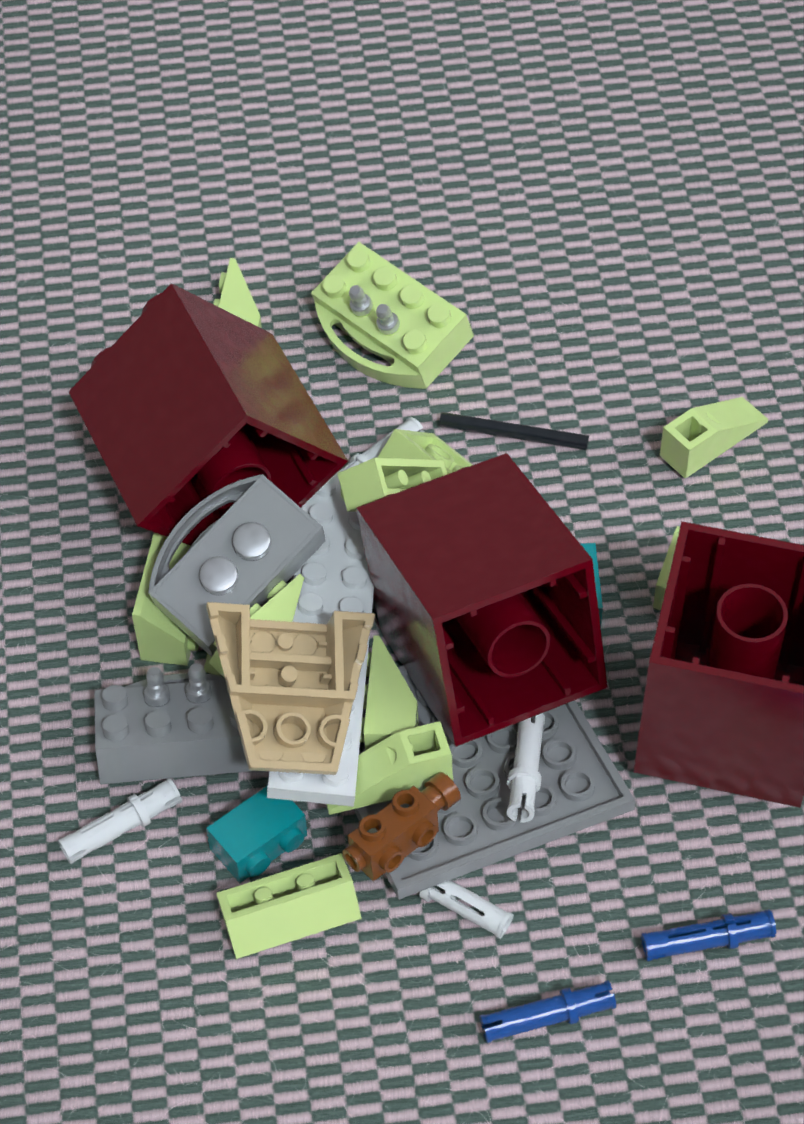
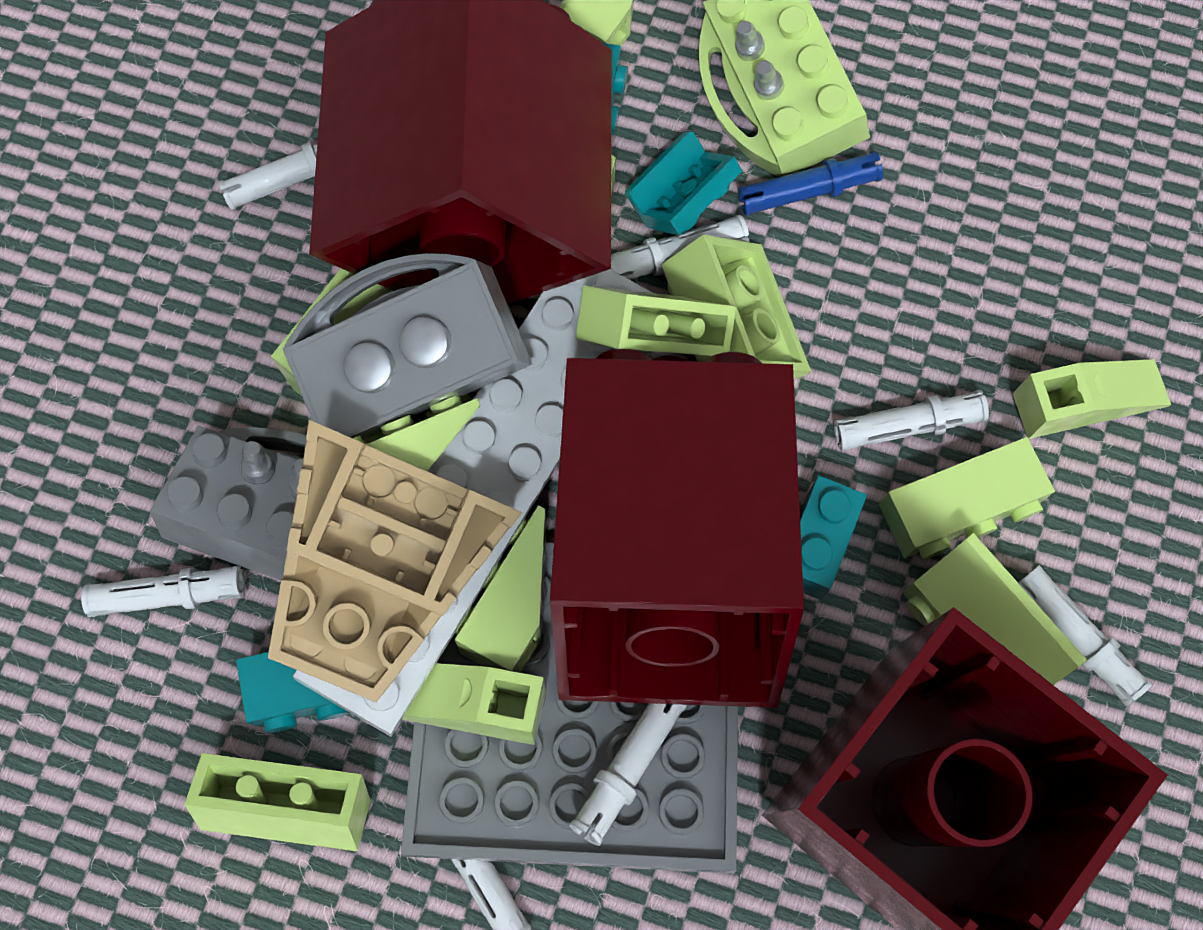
camera: 25 degrees right, 20 degrees up
dark orange brick [342,772,461,882] -> none
black bar [439,412,590,450] -> none
none -> white pin [219,142,317,211]
none -> teal bracket [625,131,743,236]
none -> blue pin [738,151,883,216]
none -> white pin [834,390,989,451]
none -> yellowish green brick [879,437,1055,560]

